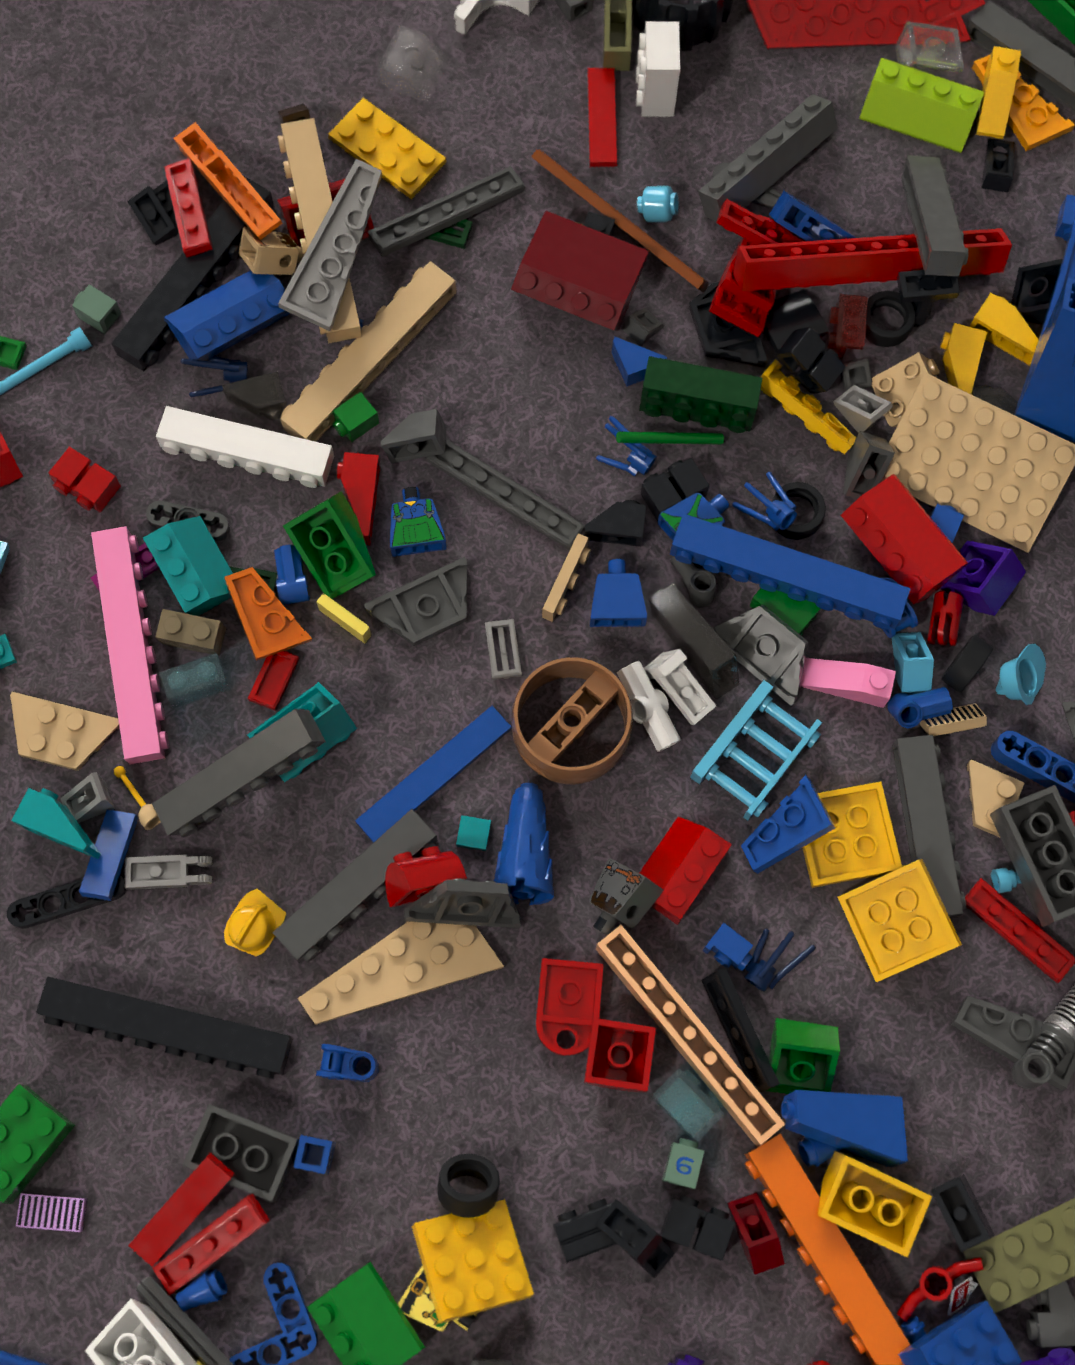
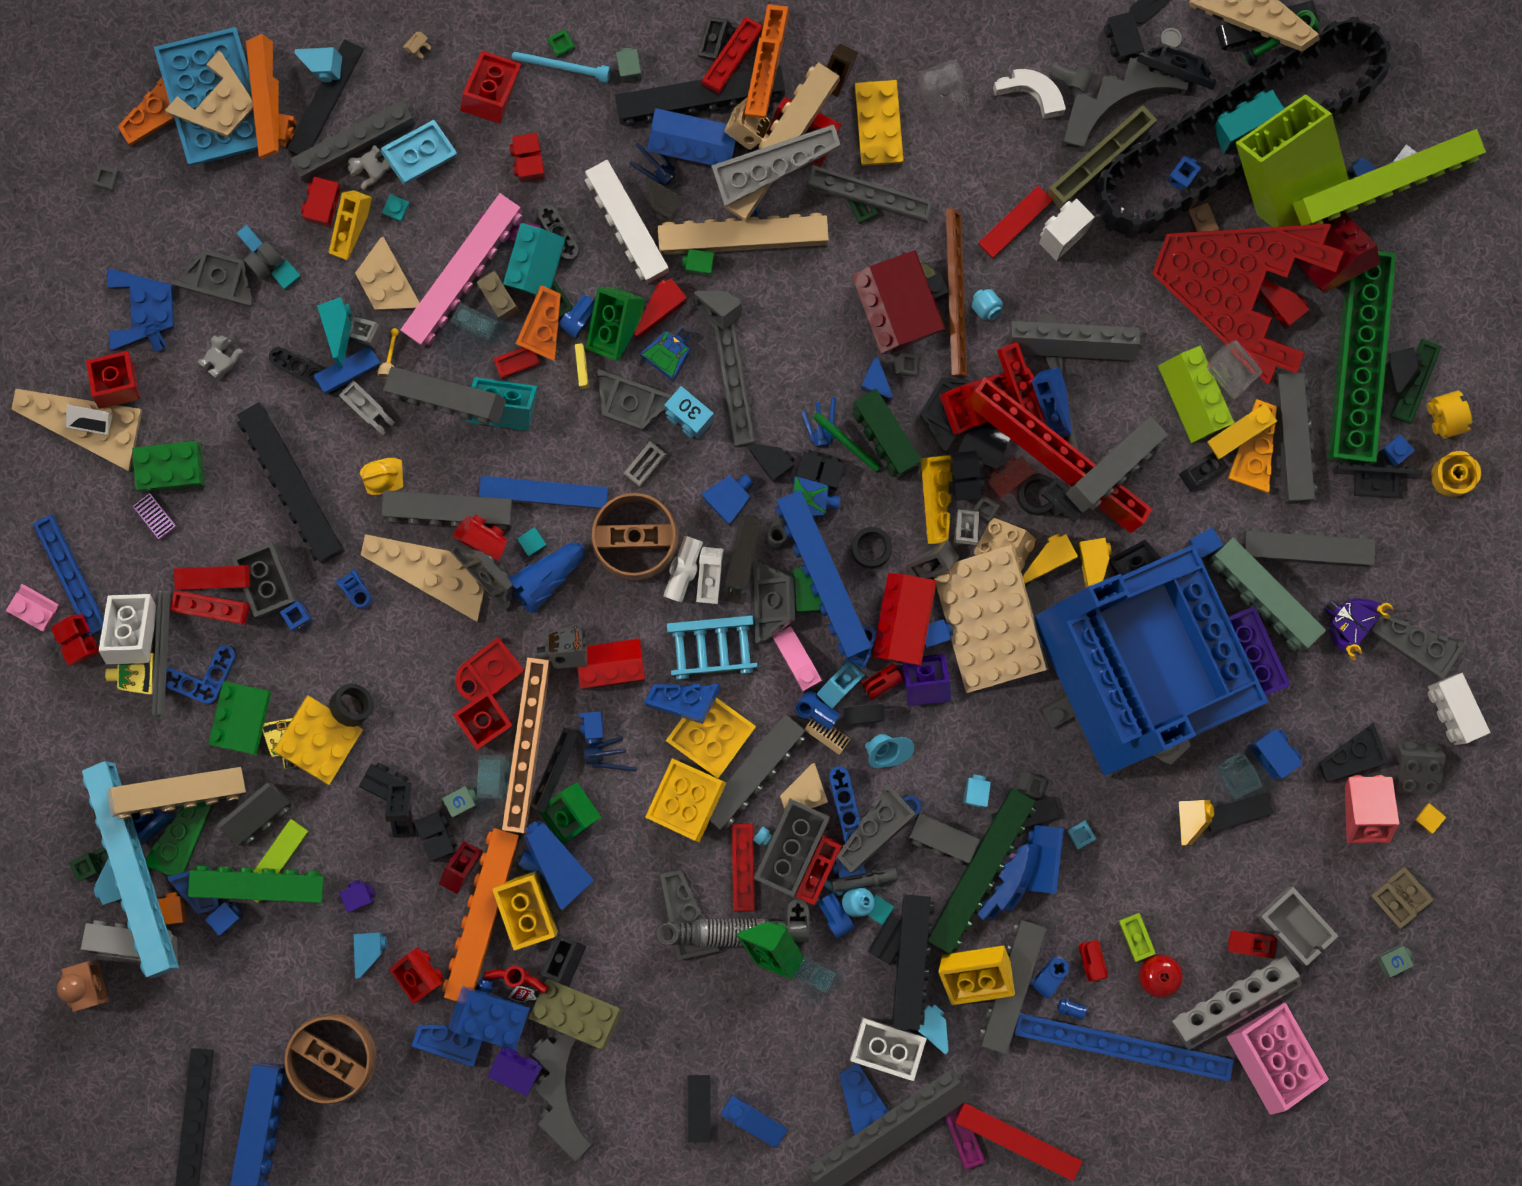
camera: 50 degrees right, 10 degrees up
blue cone [176,1269,228,1311] -> none
tan plate [542,533,591,622] -> none
blue plant [732,472,797,531] -> none
none -> medium azure brick [664,386,715,439]

